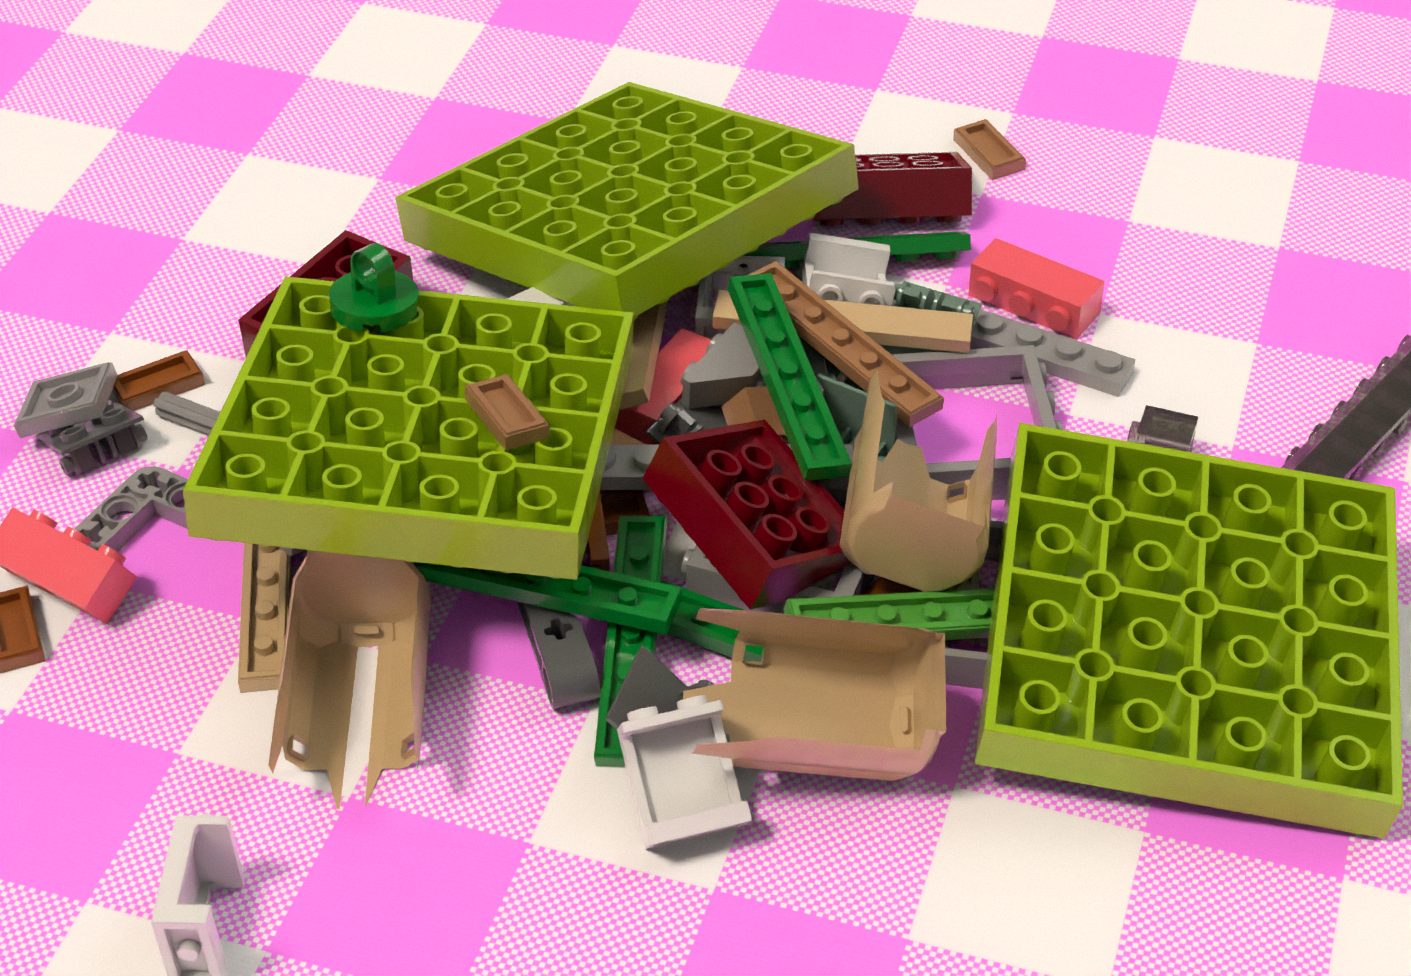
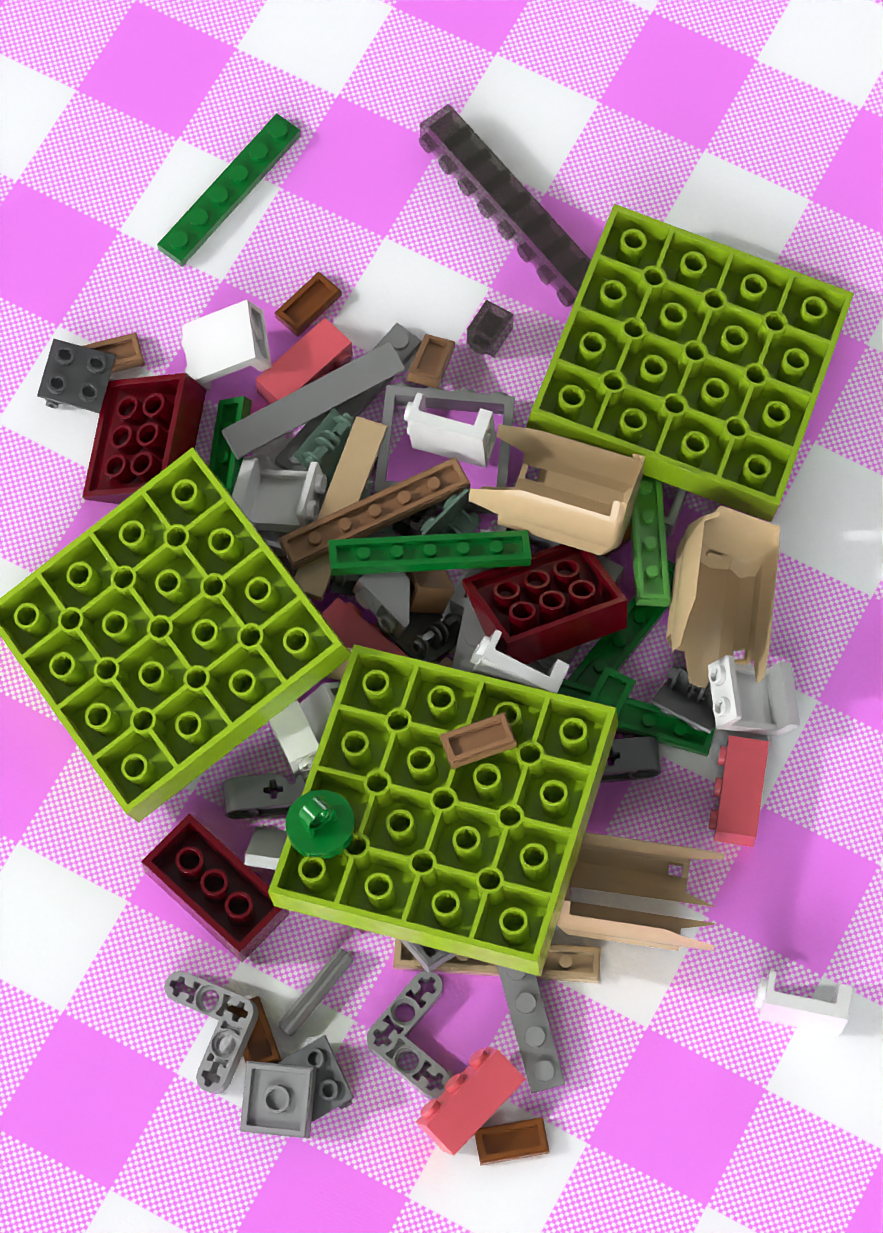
camera: 80 degrees left, 25 degrees up
none -> dark grey hinge [37,338,116,414]
none -> green plate [157,113,301,267]
none -> light grey beam [164,971,259,1094]
none -> white panel [181,300,272,391]
none -> light grey tile [221,341,405,460]
none -> dark orange tile [274,271,342,337]
none -> white panel [404,392,496,468]
none -> medium nougat tile [407,334,456,389]
none -> white panel [470,629,570,693]
none -> light grey plate [497,965,565,1094]
none -> coral brick [708,735,769,847]

